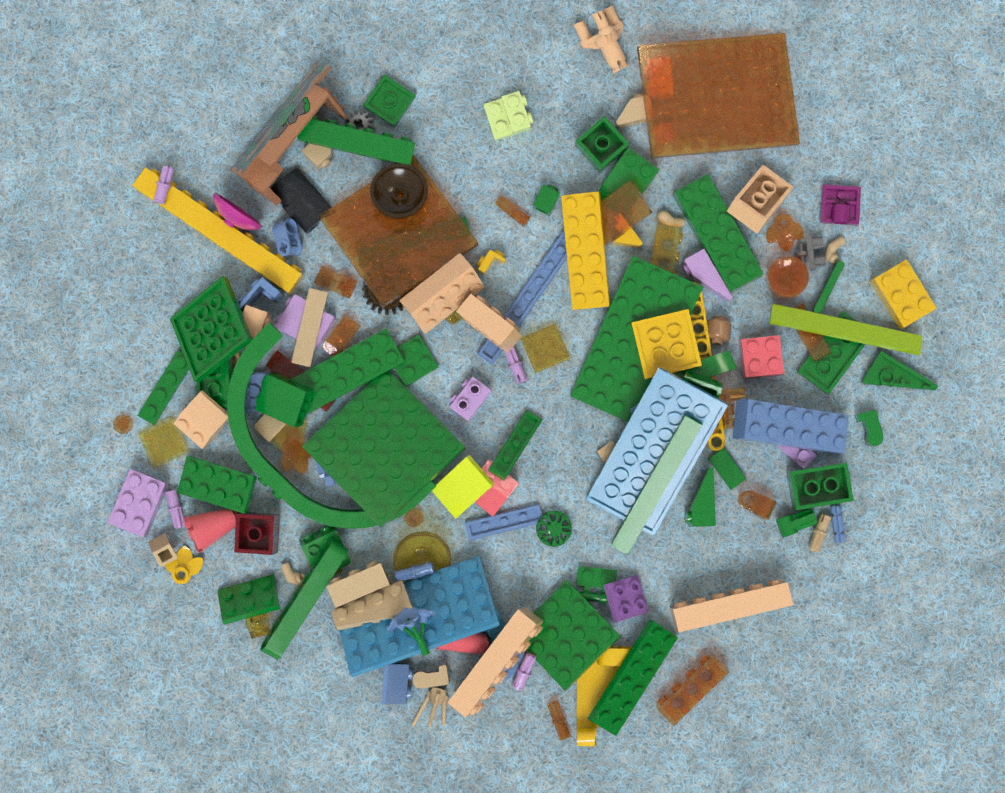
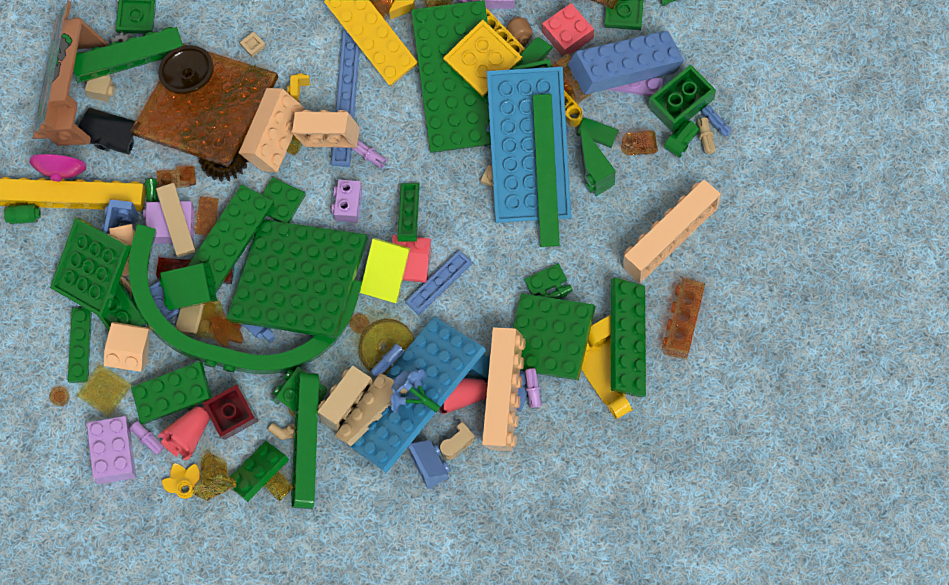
camera: 25 degrees left, 15 degrees down
tan brick [148,533,178,567] -> none
medium blue piece [272,218,303,256] -> none
tan plant [411,687,449,728] -> none
clear orange axle [495,196,531,227] -> none
clear yellow tile [520,323,571,374] -> none
green brick [533,184,560,216] -> none
green wheel [536,510,572,547] -> none
clear orange axle [547,701,571,740] -> none
medium lavender plate [603,575,649,623] -> none
green leg [855,409,884,447] -> none
none -> green head [4,204,41,224]
none -> green pin [144,178,159,202]
none -> clear yellow tile [193,453,236,501]
none -> tan plate [240,31,266,58]

